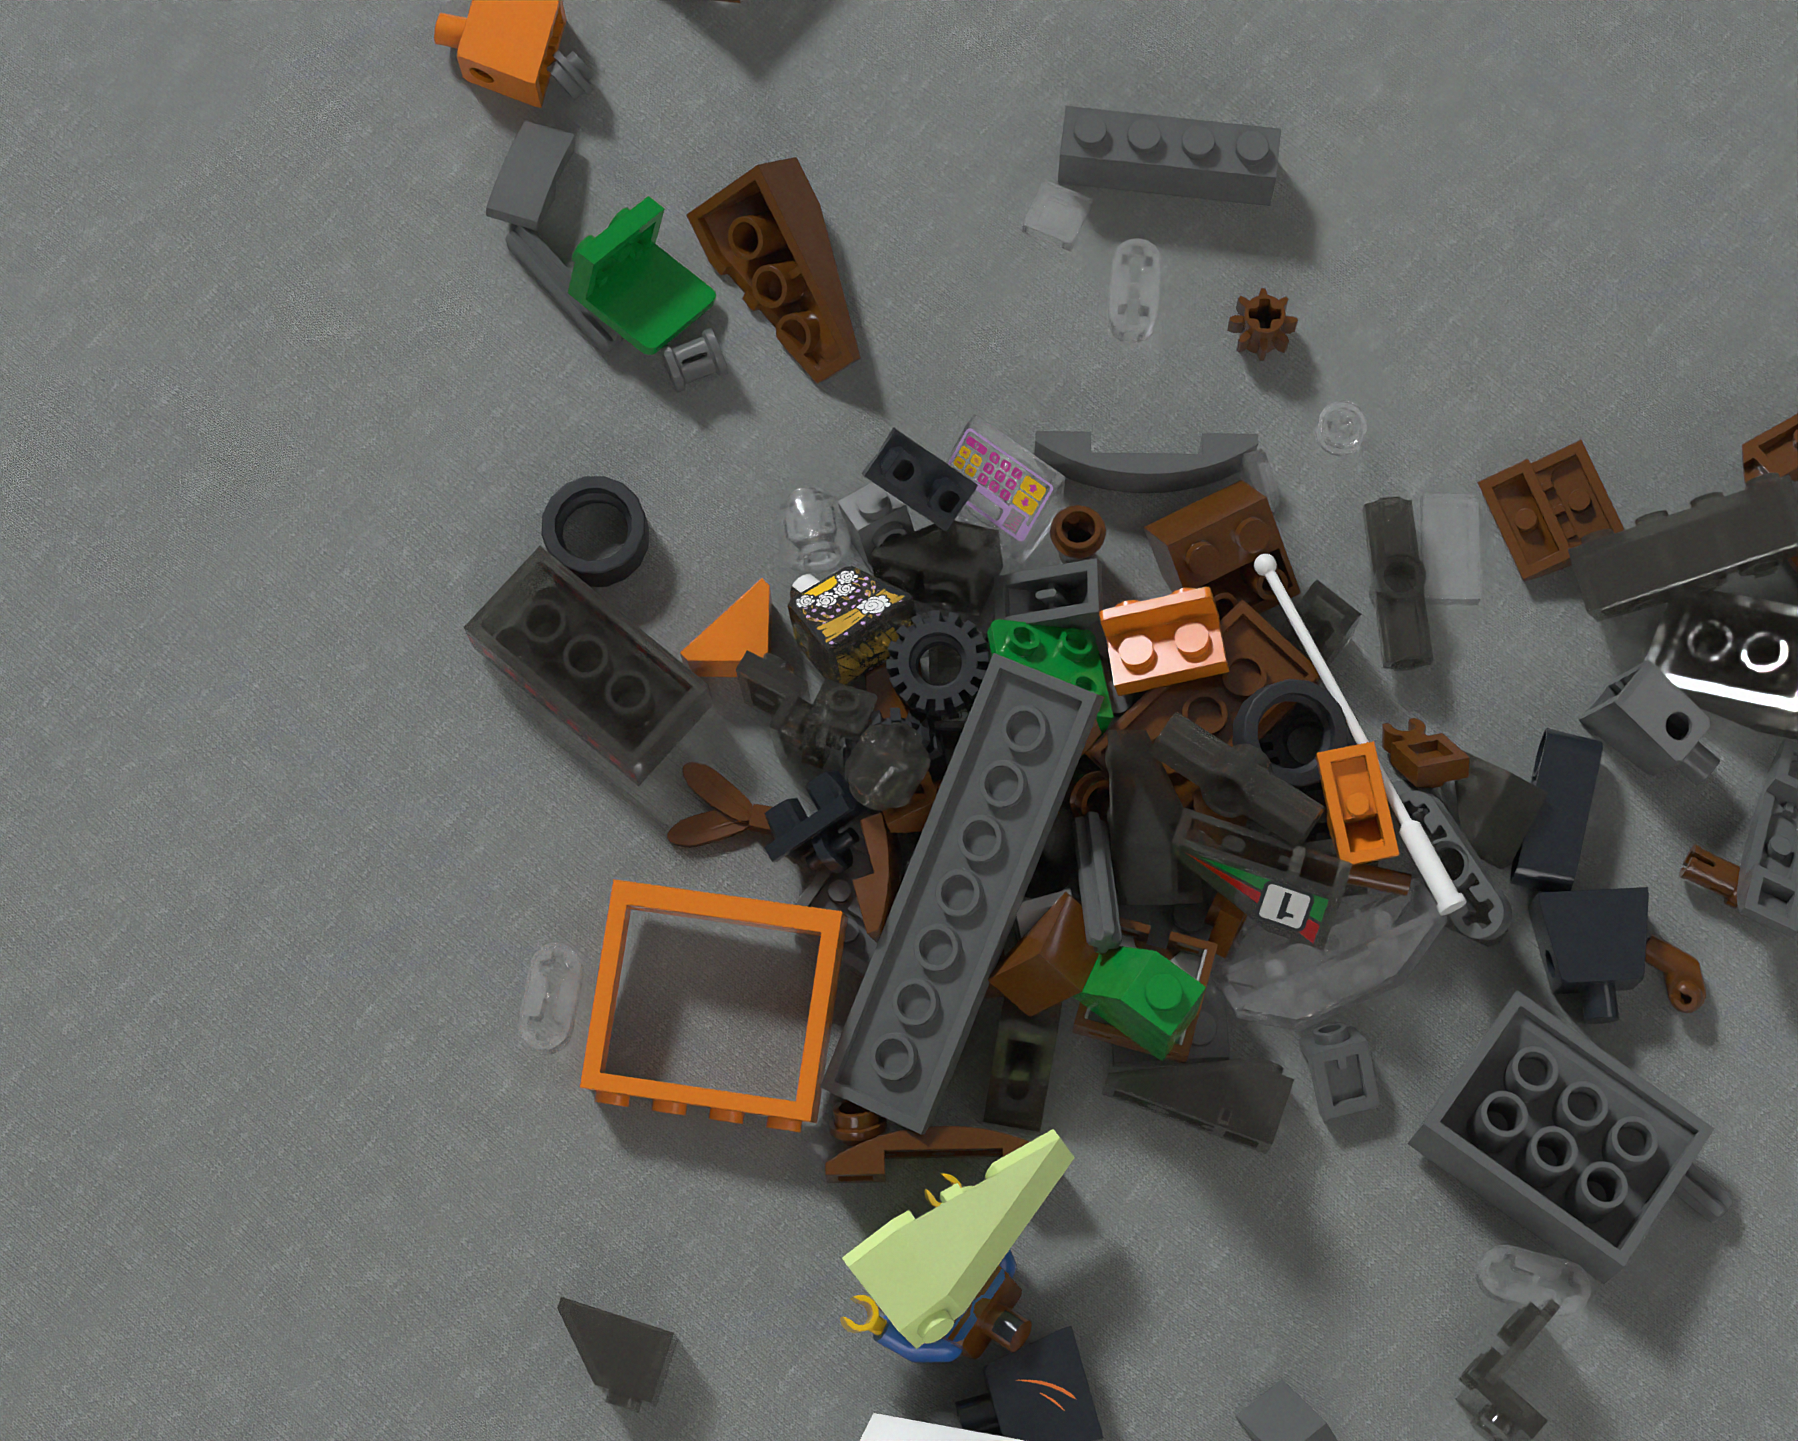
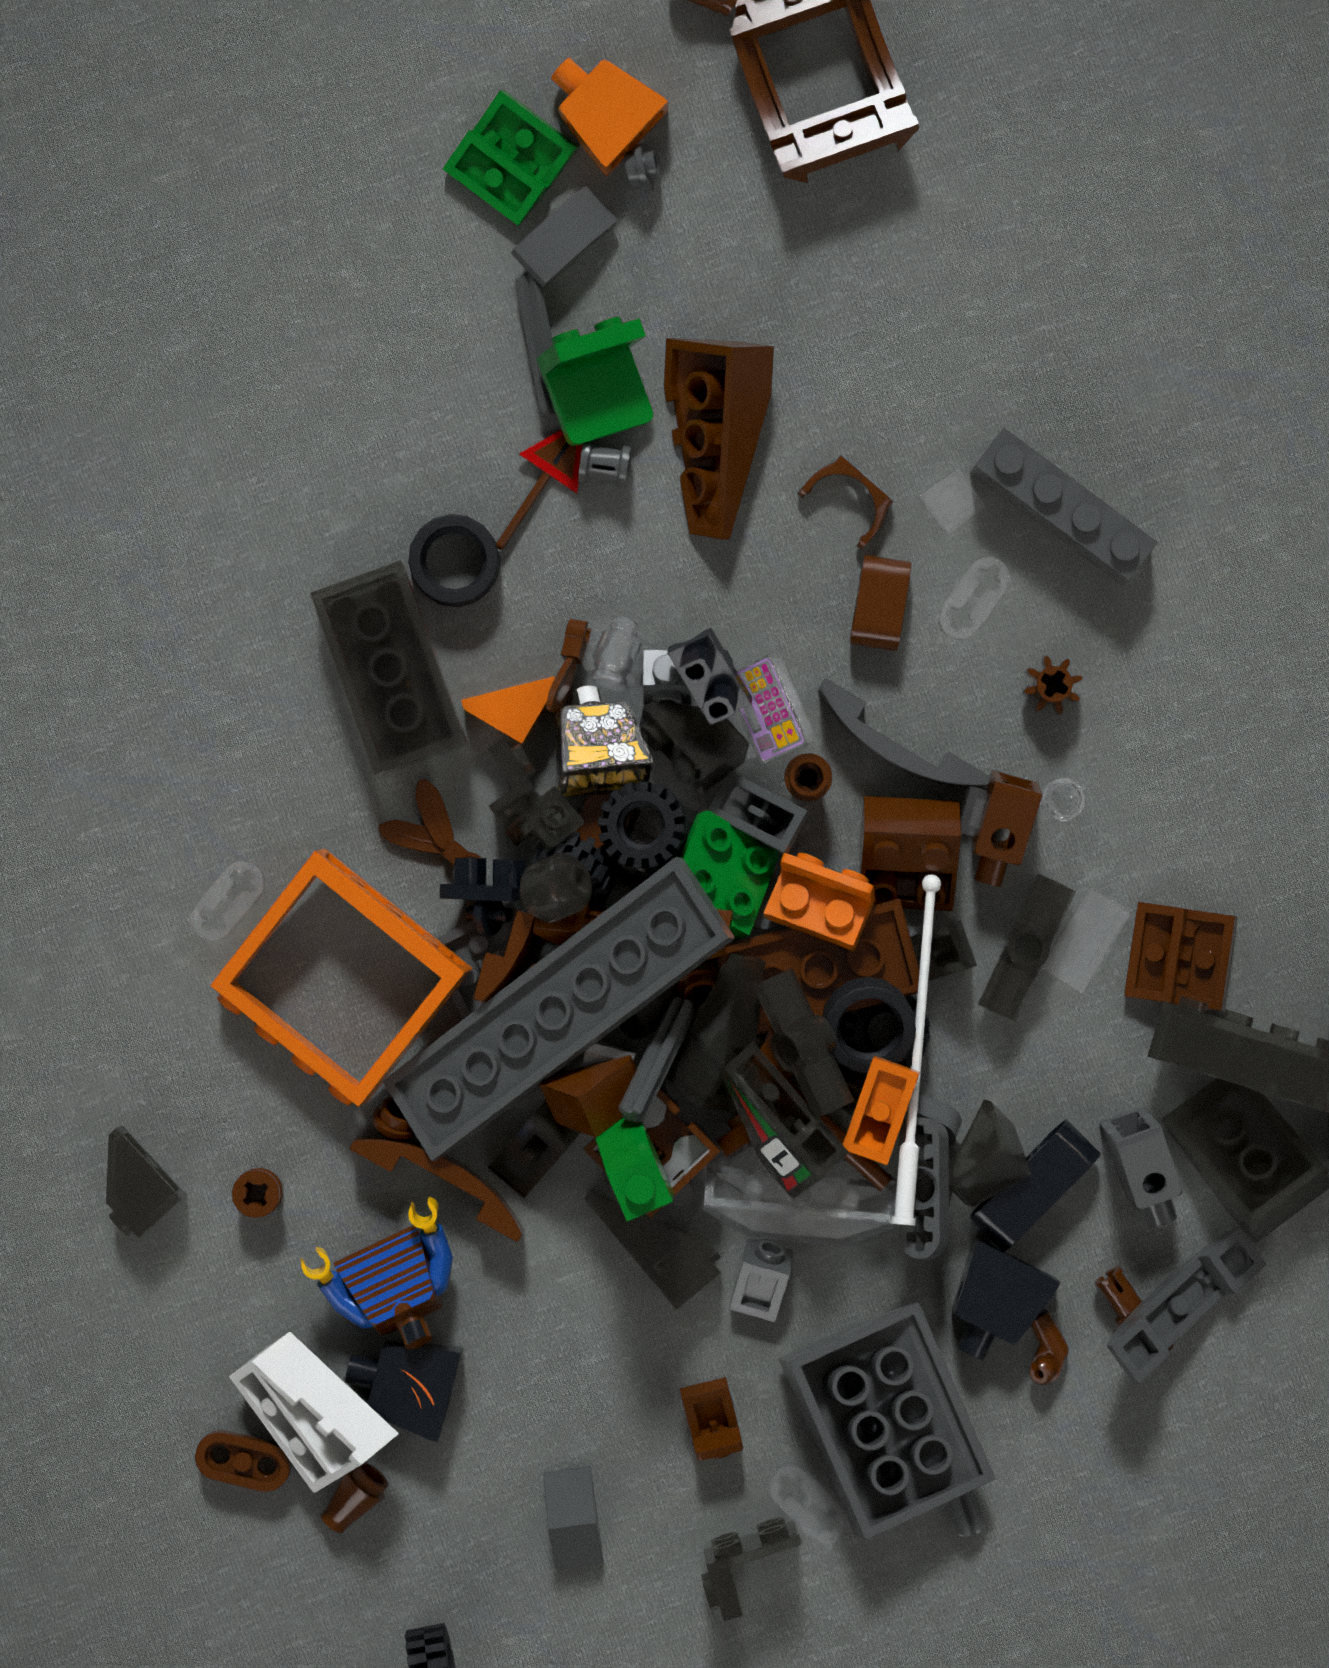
camera: 30 degrees right, 15 degrees up
yellowish green wedge [842,1129,1075,1349] -> none
reddish brown plate [1381,718,1470,788] -> none
none -> reddish brown wheel [232,1167,283,1218]
none -> green slope [442,90,579,226]
none -> piece [496,429,583,550]
none -> reddish brown piece [546,619,593,732]
none -> reddish brown bracket [680,1377,744,1461]
none -> reddish brown cap [797,455,894,550]
none -> reddish brown beam [850,554,911,651]
none -> reddish brown torso [971,770,1043,887]

